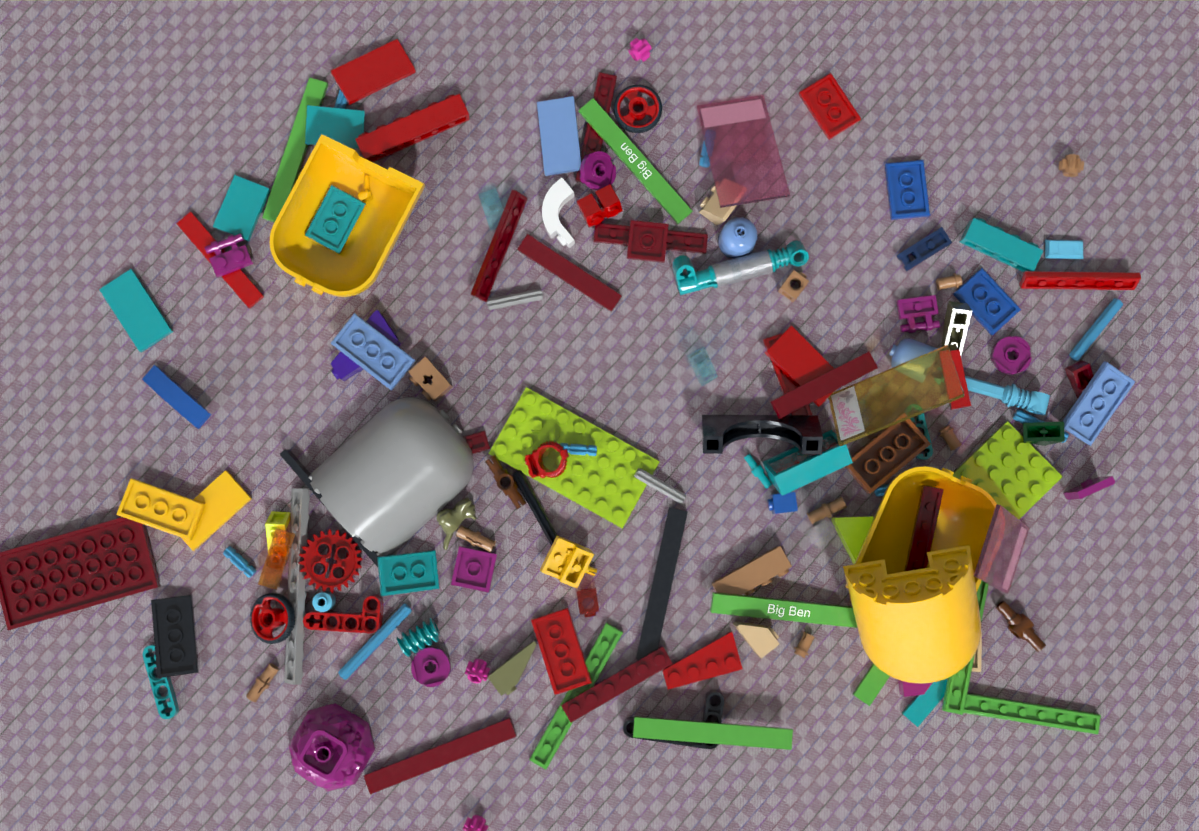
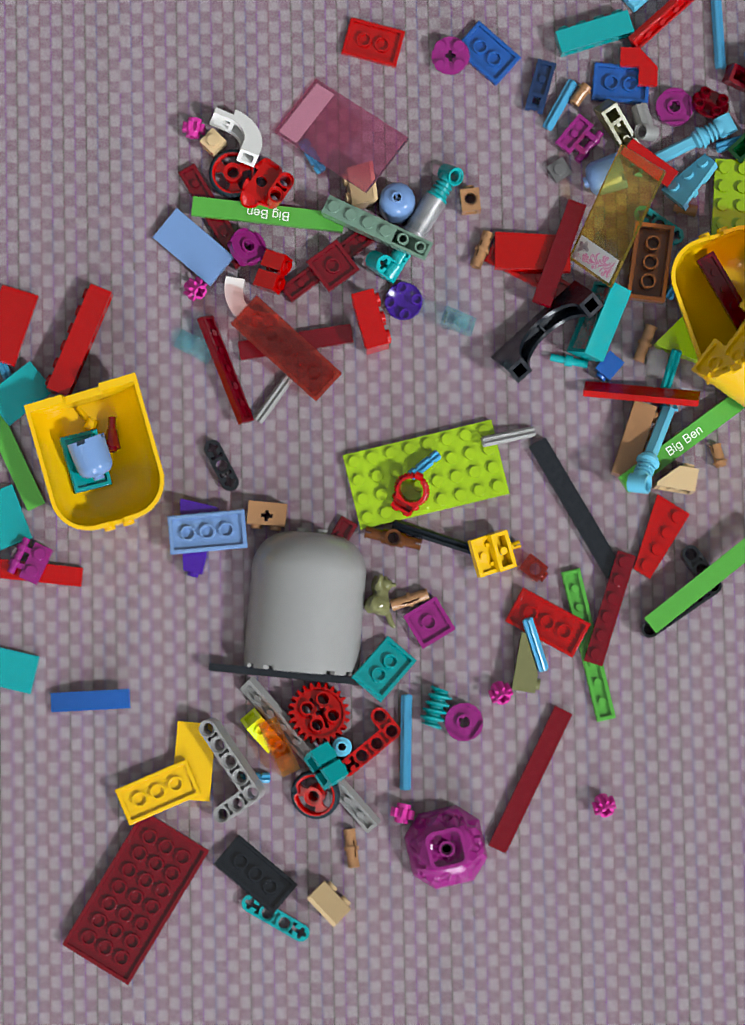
camera: 45 degrees left, 0 degrees up
none -> medium blue cylinder [67,433,113,481]
none -> dark red cone [105,417,121,453]
none -> dark pink gear [183,276,207,301]
none -> tan brick [199,128,228,158]
none -> light grey beam [199,718,265,823]
none -> black beam [204,440,239,492]
none -> white arch [209,107,262,168]
none -> clear red brick [231,294,342,401]
none -> red piece [240,157,294,209]
none -> teal piece [303,741,349,791]
none -> tan slope [307,880,351,927]
none -> sand green slope [321,195,433,261]
none -> red brick [351,288,392,355]
none -> dark purple dish [385,282,423,320]
none -> dark pink gear [390,802,415,824]
none -> magenta plate [432,36,470,75]
none -> medium nougat pin [469,230,494,270]
none -> dark azure axle [522,617,548,672]
none -> dark azure axle [542,79,577,131]
none -> flat silver plate [546,157,572,184]
none -> red tile [583,381,700,407]
none -> red tile [620,47,658,87]
none -> medium azure piece [627,404,678,494]
none -> light grey piece [631,103,659,142]
none -> teal axle [660,348,682,389]
none -> medium azure wing [661,154,718,211]
none -> dark red dish [692,86,729,118]

